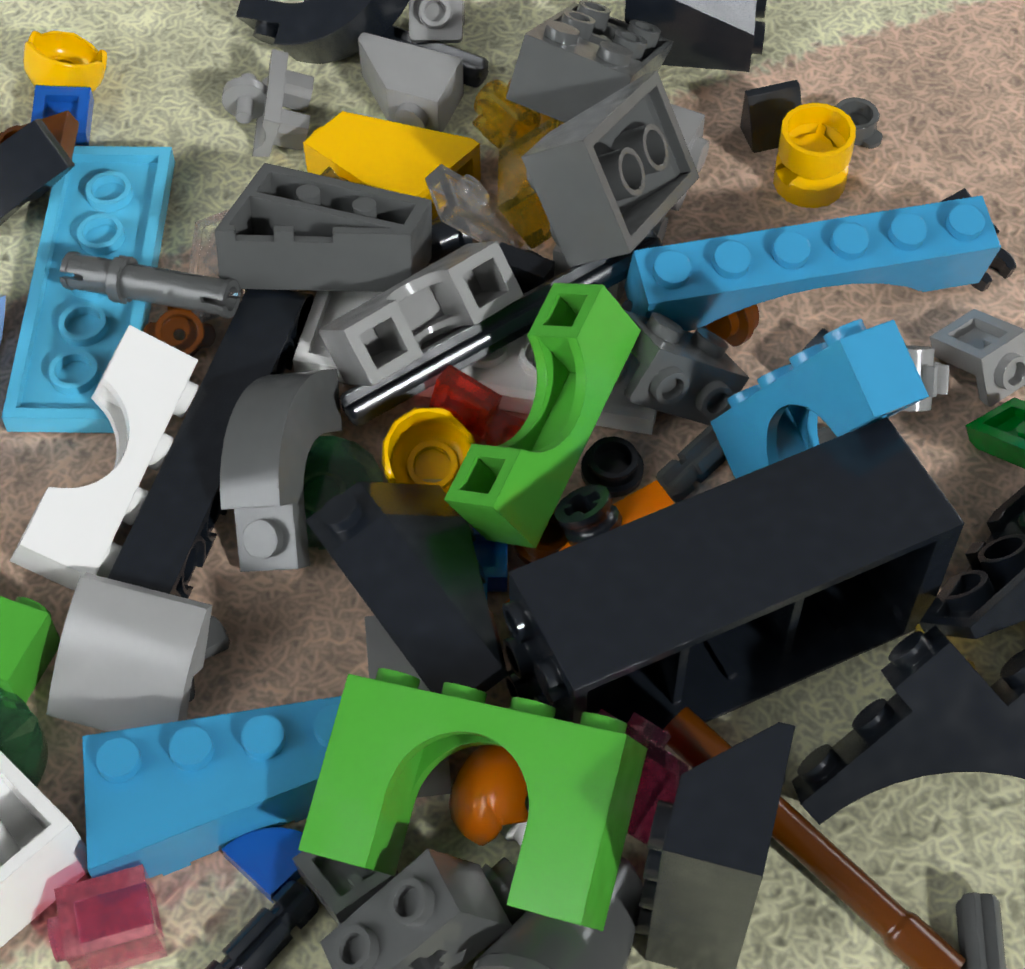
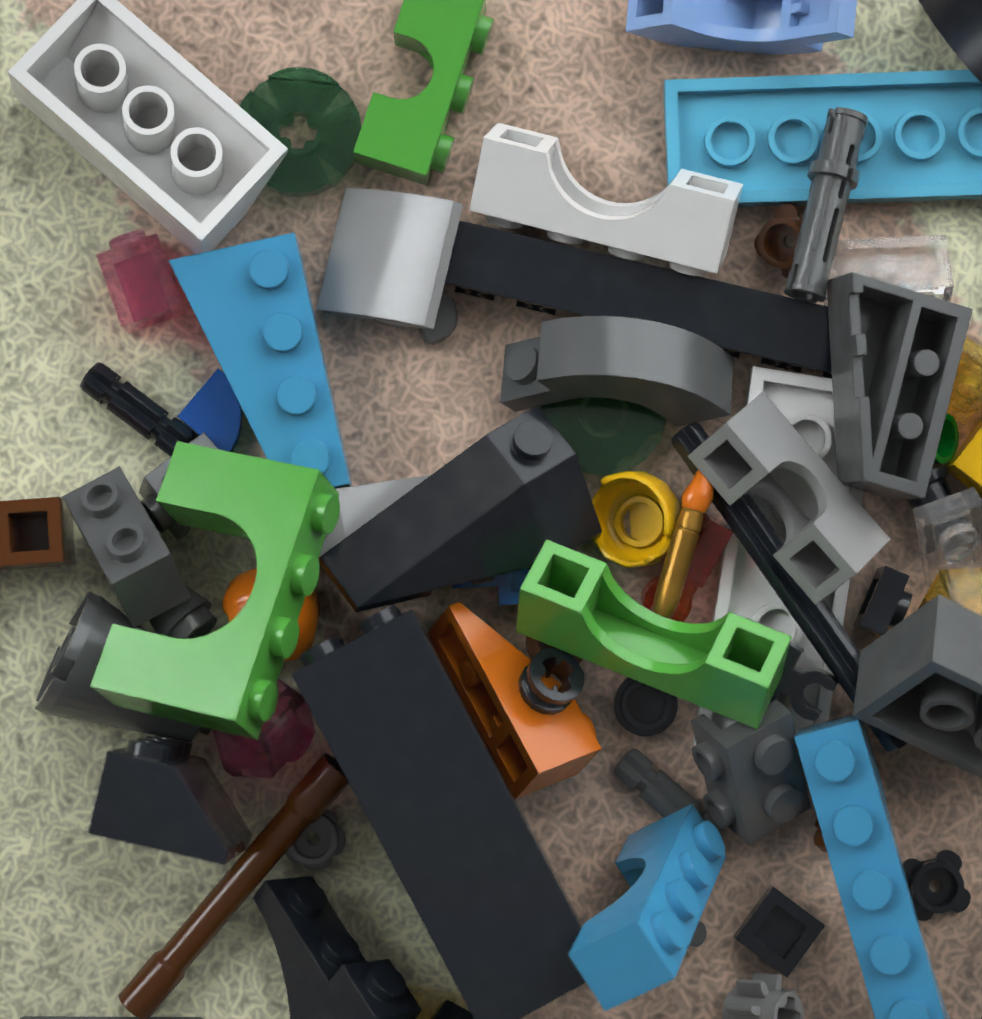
camera: 85 degrees right, 30 degrees up
none -> pearl gold piece [654,469,714,618]

